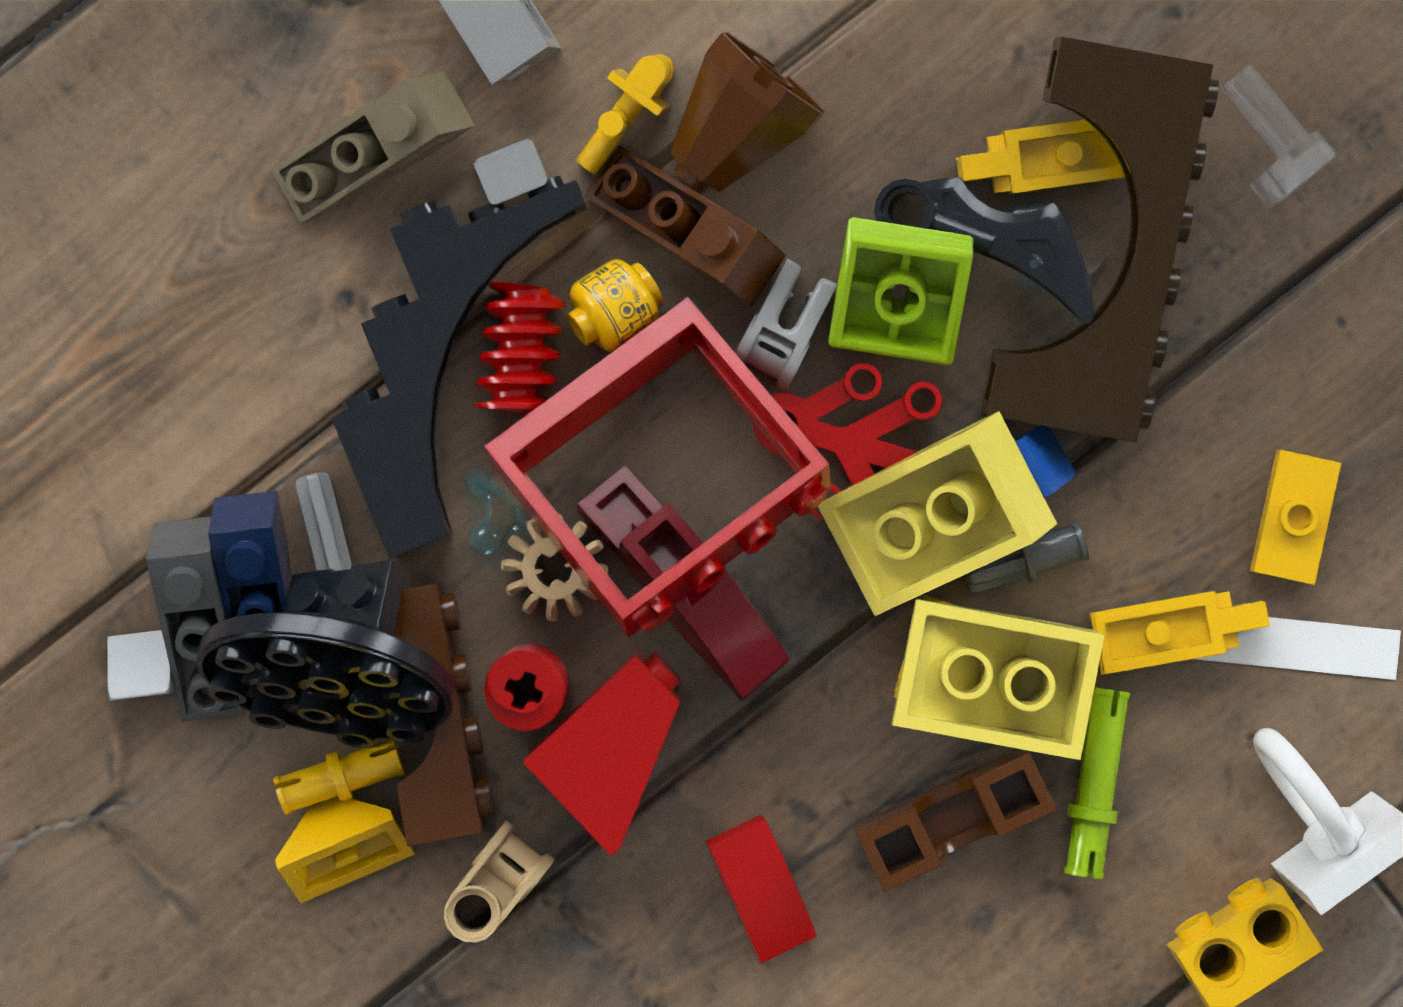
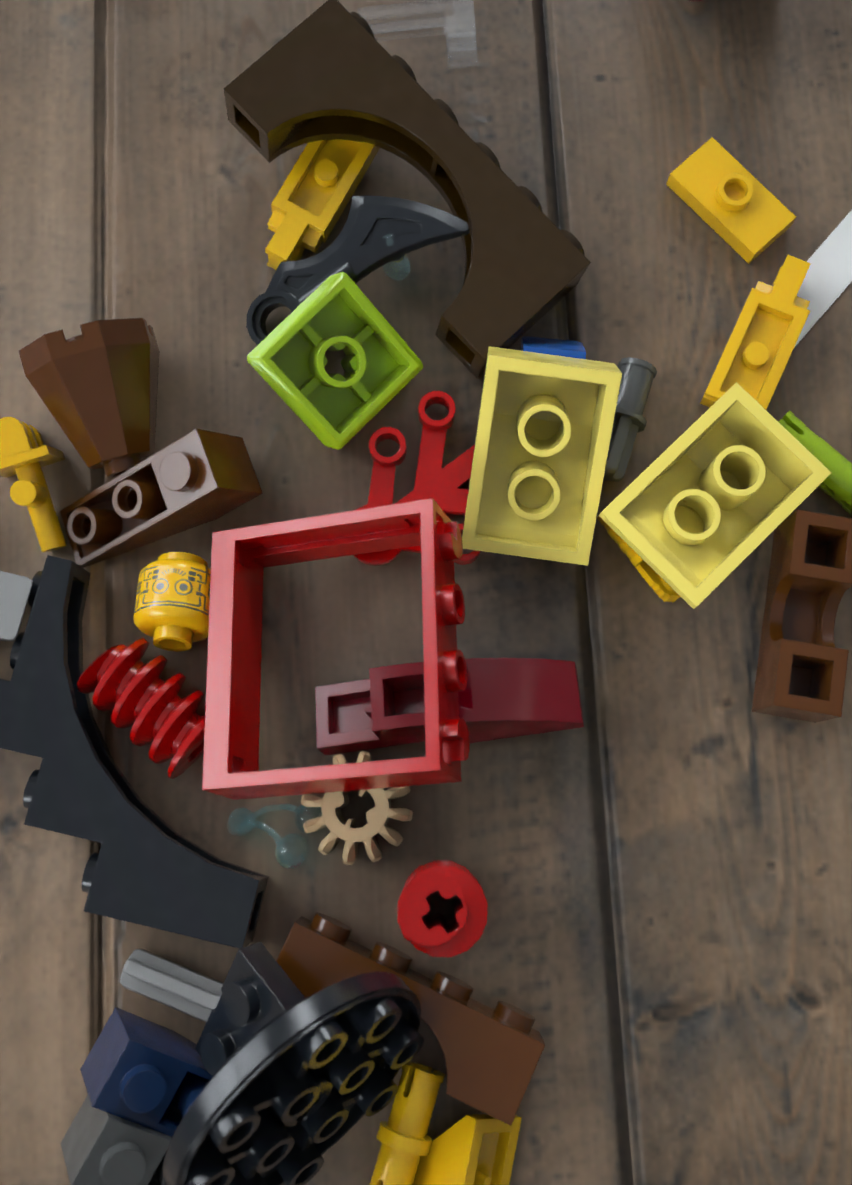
camera: 55 degrees left, 10 degrees down
tan piece [444,820,555,943] -> none
red slope [523,649,681,856] -> none
red slope [705,815,817,964] -> none
light grey piece [735,258,838,391] -> none

